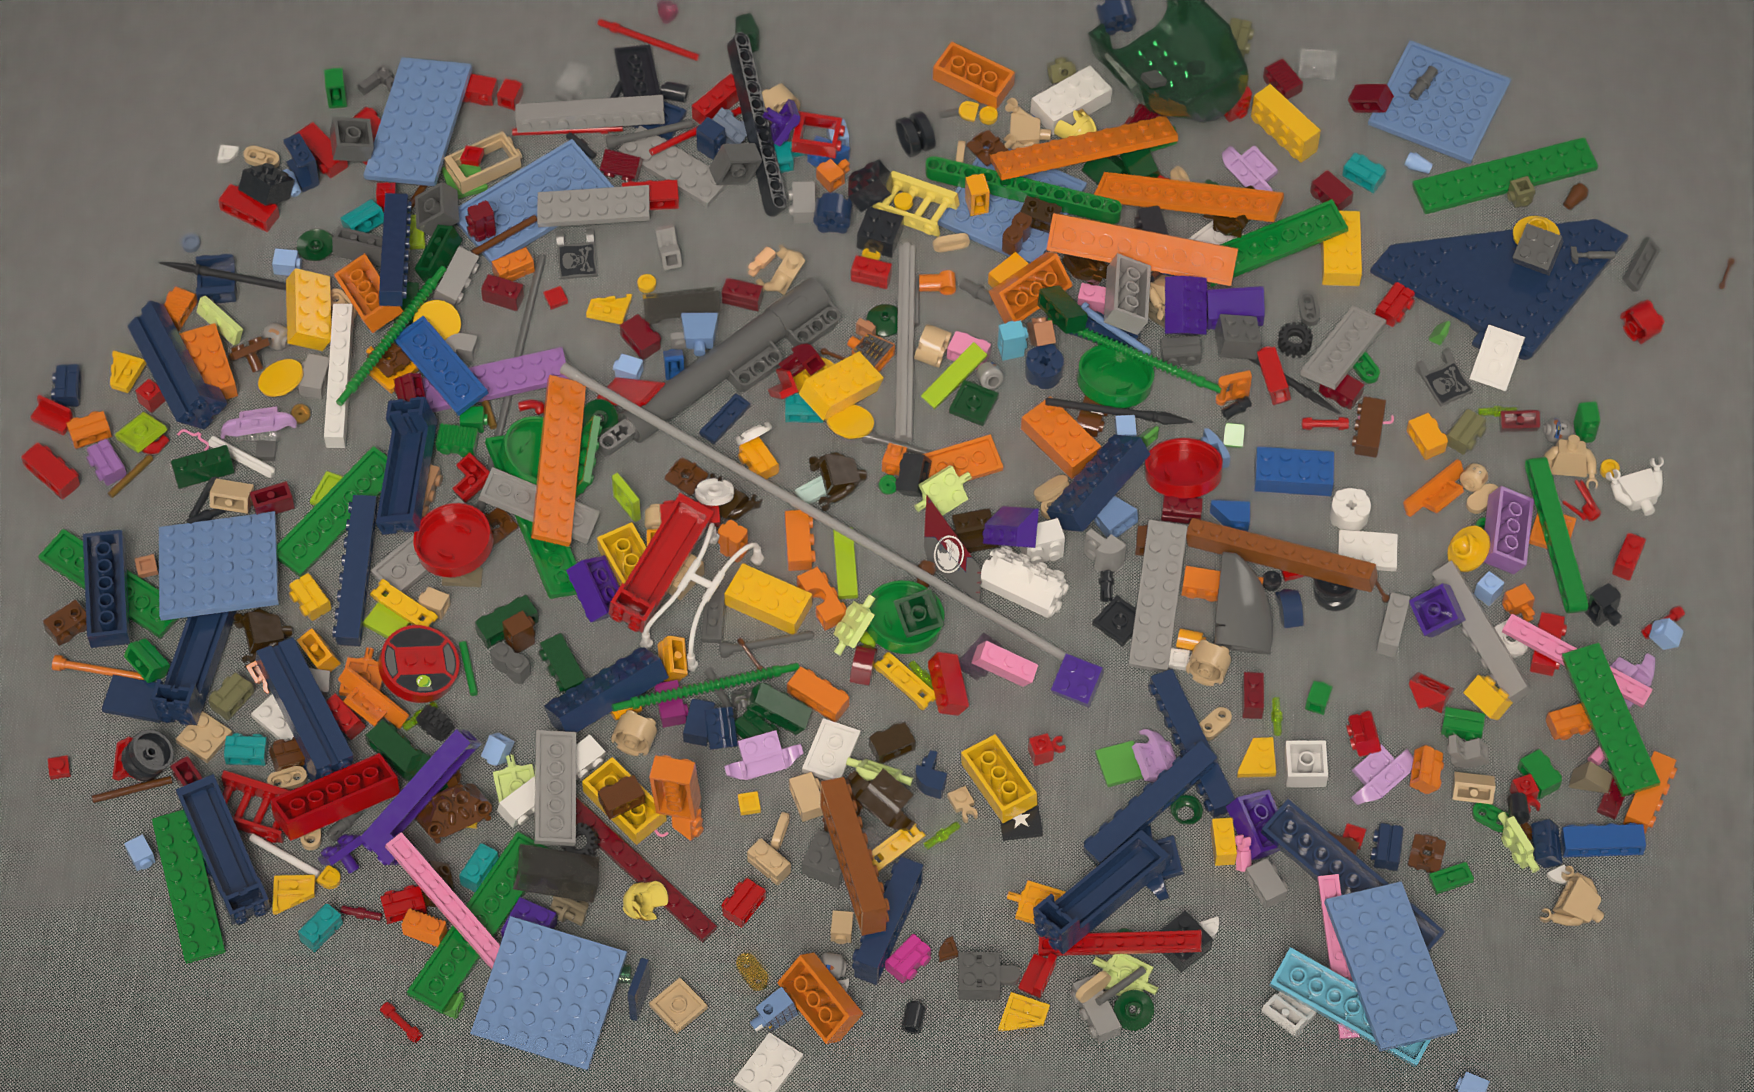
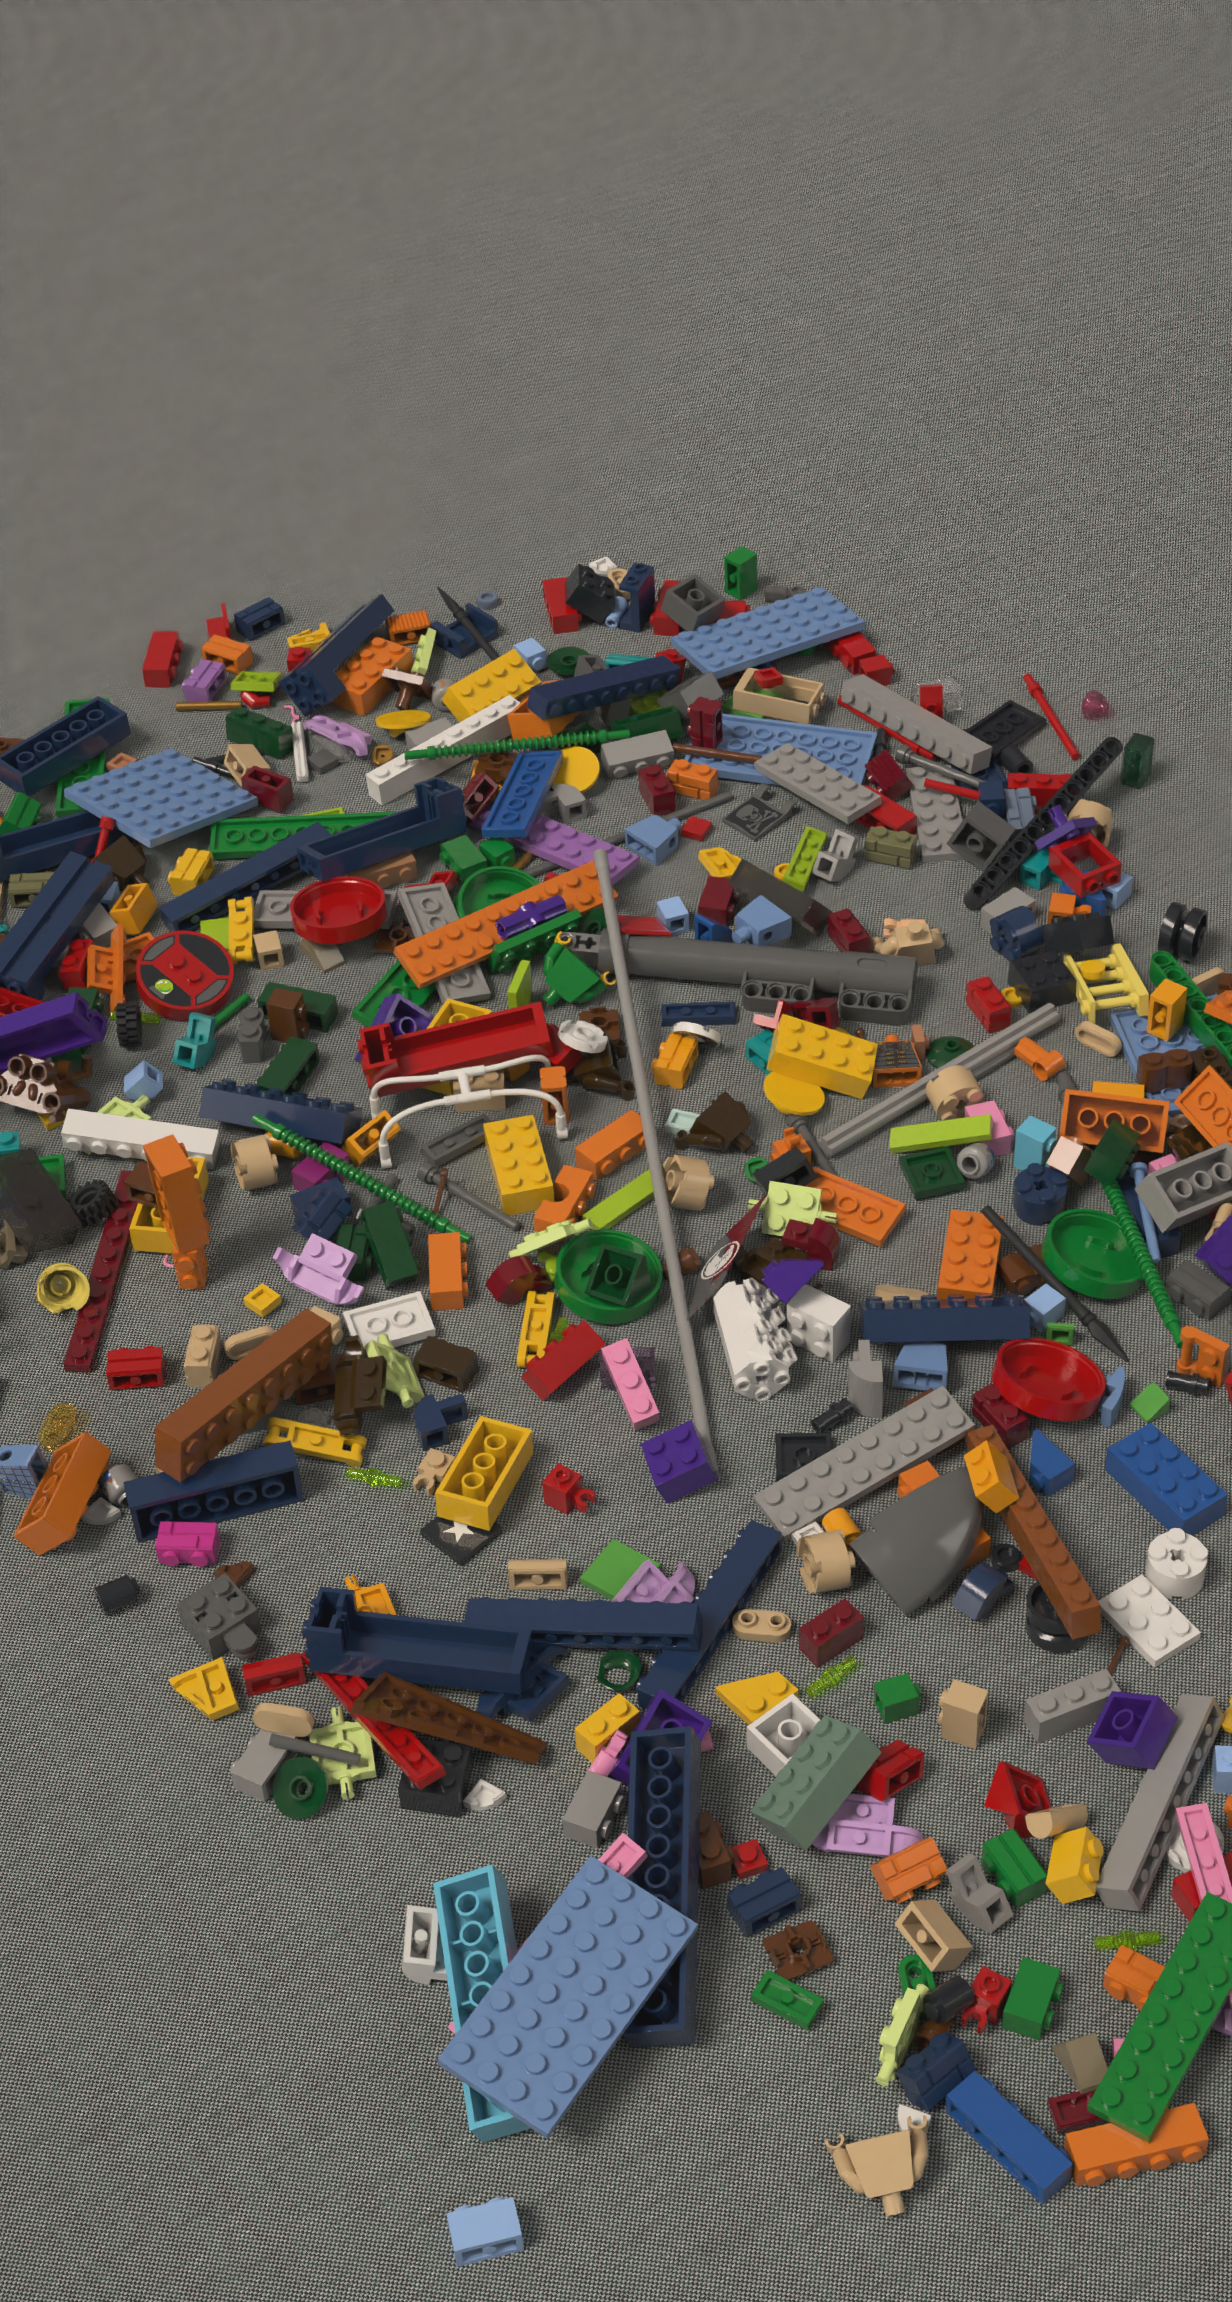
camera: 55 degrees right, 15 degrees down
light grey plate [534,730,576,846] -> none
none -> red bar [91,816,115,863]
none -> teal brick [172,1012,217,1069]
none -> reddish brown wing [350,1671,548,1764]
none -> dark purple piece [495,895,568,940]
none -> tan brick [508,1559,568,1590]
none -> green torso [542,931,616,1007]
none -> medium blue torso [625,815,682,866]
none -> tan brick [662,1155,715,1211]
none -> sand green brick [750,1715,882,1850]
none -> lime tile [781,826,828,892]
none -> dark red brick [782,1218,840,1271]
none -> olive brick [865,826,917,869]
none -> red plate [919,684,943,719]
none -> tan brick [938,1679,988,1749]
none -> light orange brick [964,1440,1019,1513]
none -> tan brick [1025,1803,1088,1839]
none -> clear neon green bar [1094,1930,1160,1950]

